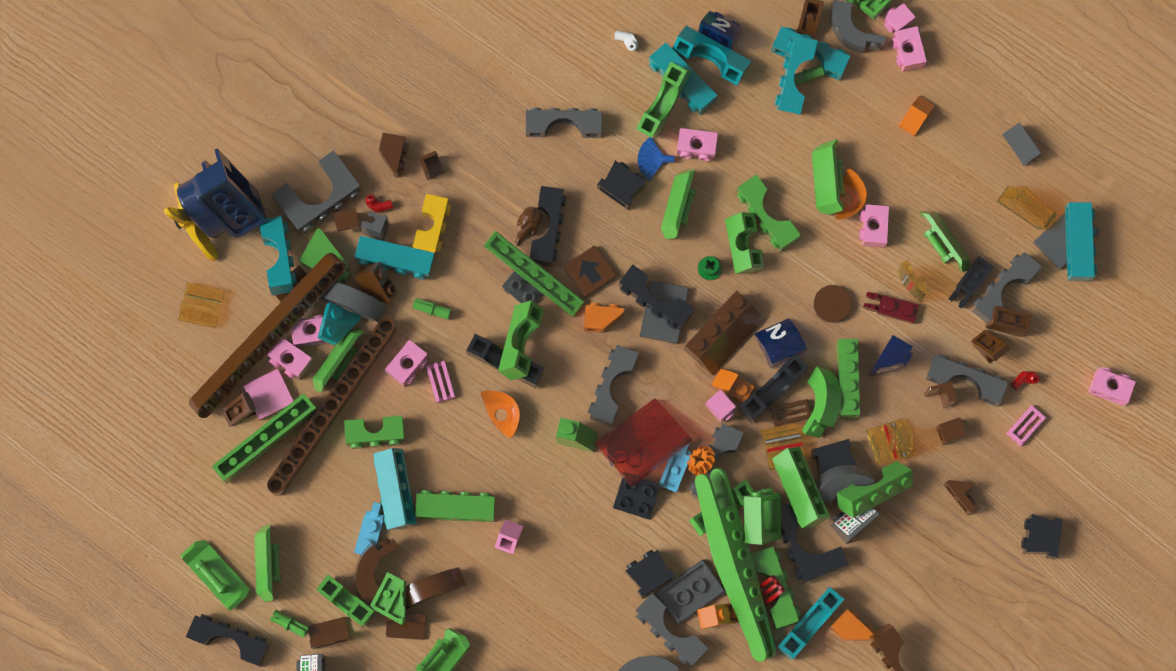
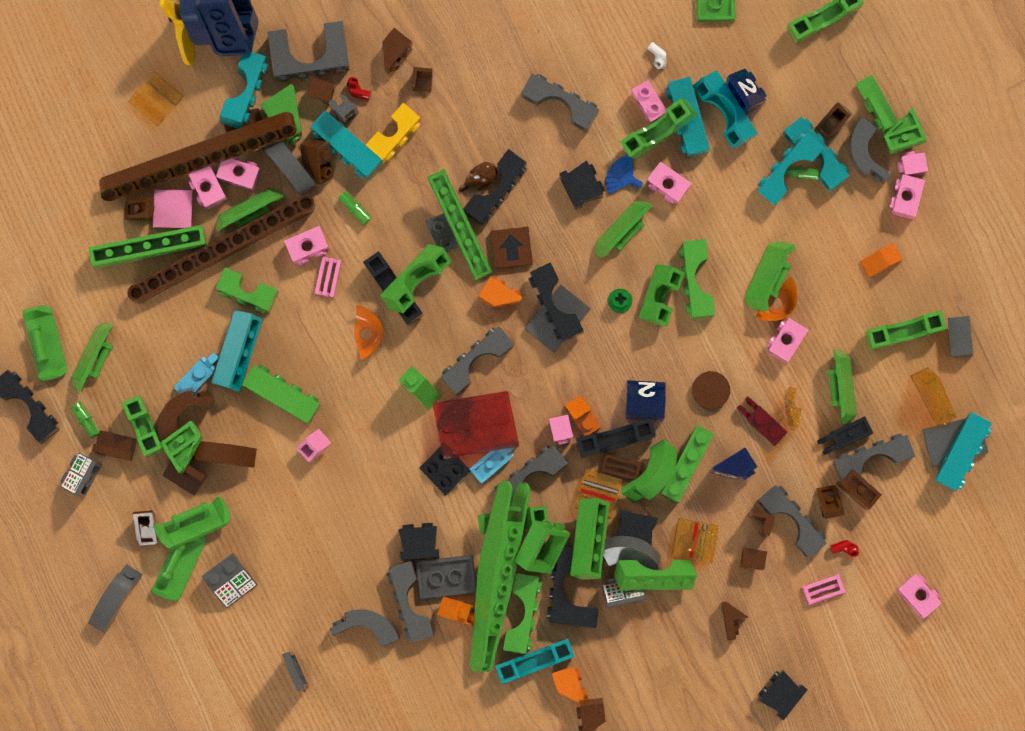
camera: 30 degrees right, 5 degrees up
teal wing [317,302,361,345] -> none
reddish brown slope [684,290,764,375] -> none
orange gear [687,445,715,475] -> none
red tile [760,575,785,606] -> none
none -> bright pink brick [631,80,666,125]
none -> bright green arch [865,310,947,351]

